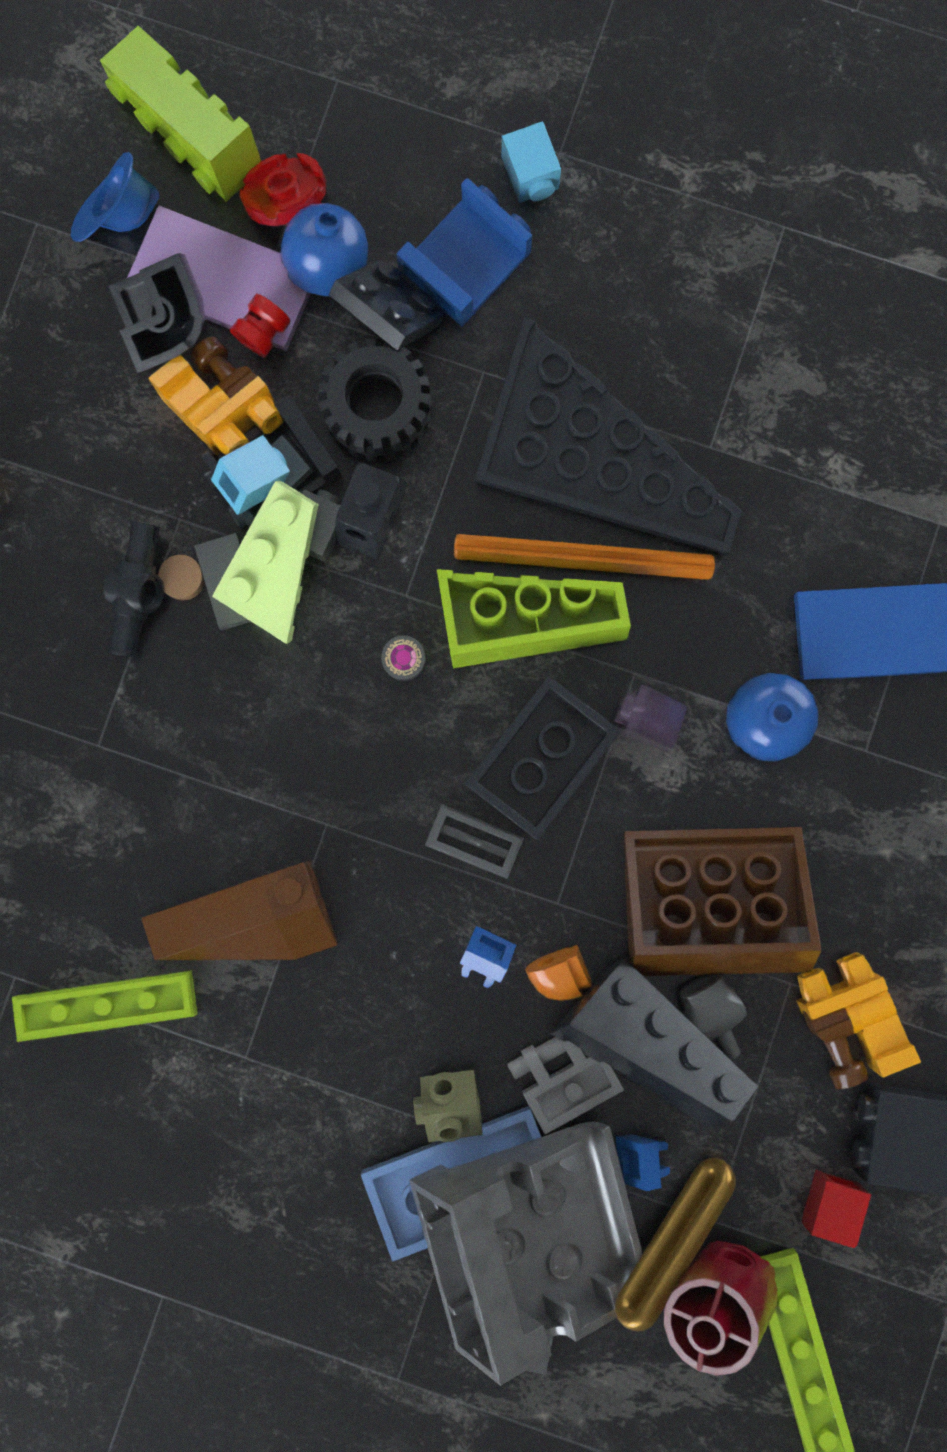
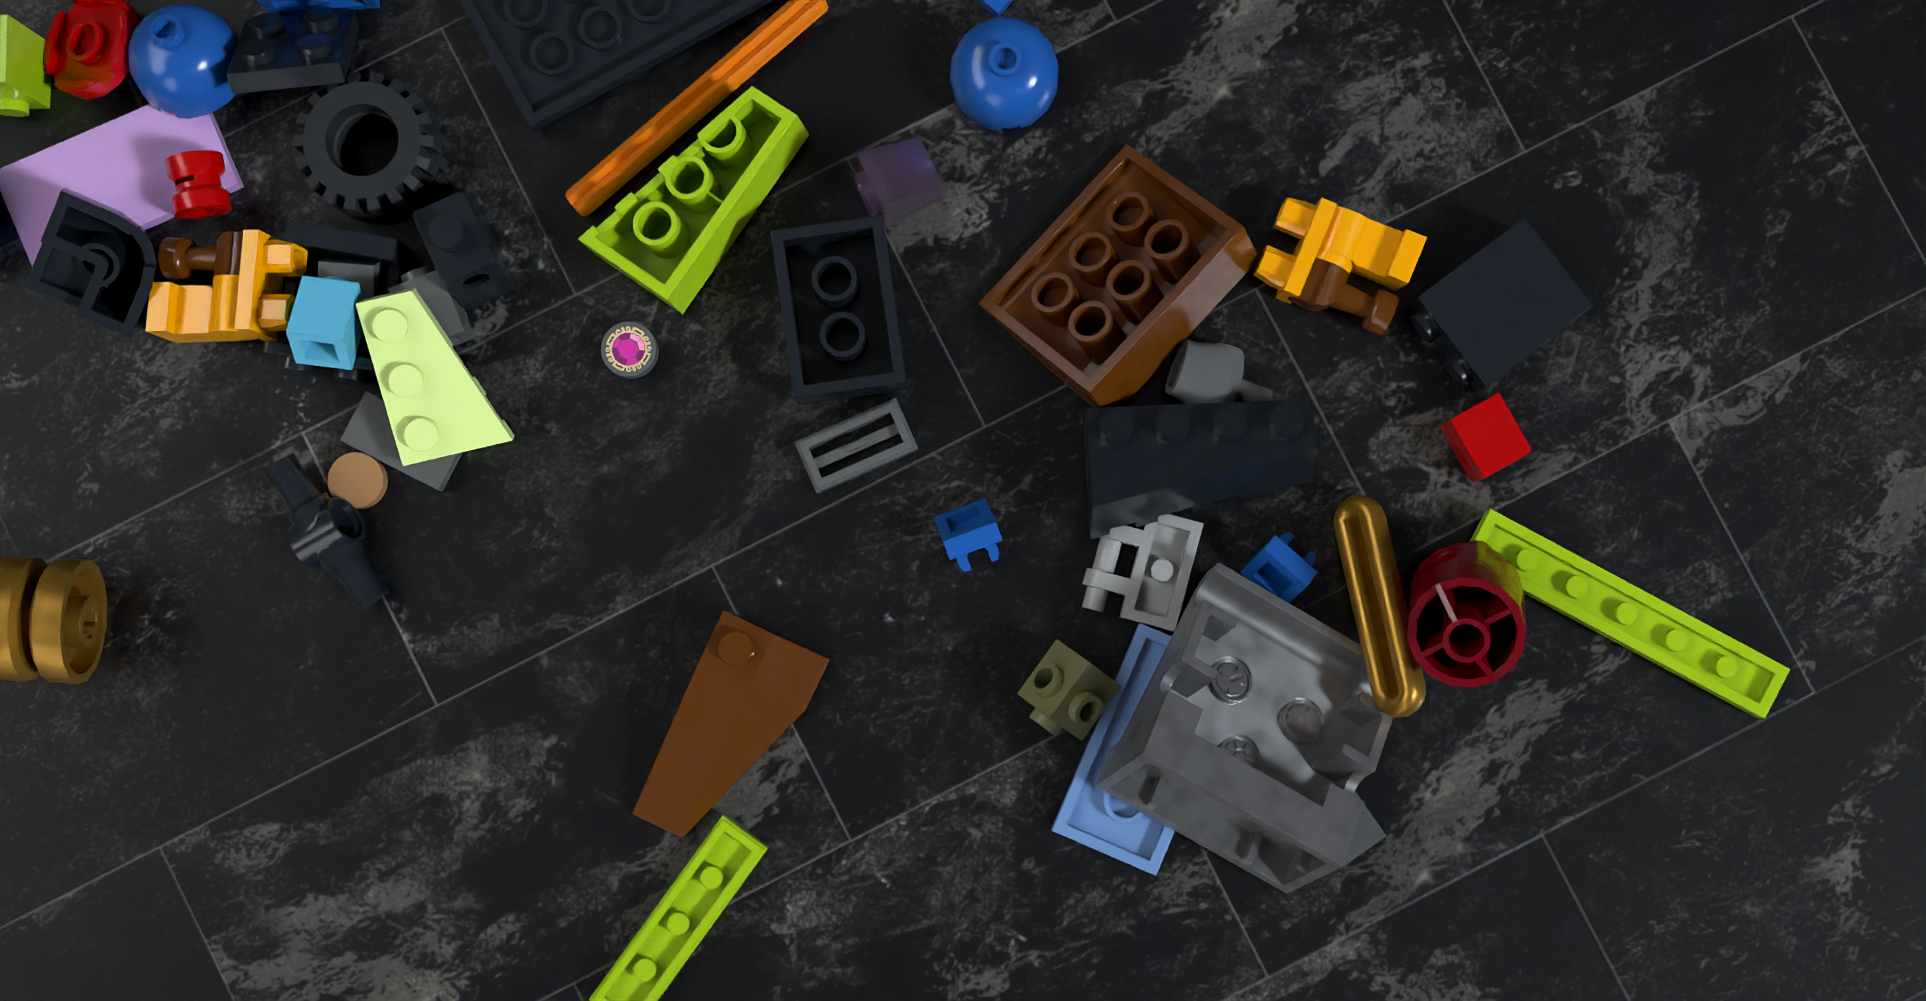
camera: 50 degrees left, 0 degrees up
orange piece [525,945,592,1001] -> none

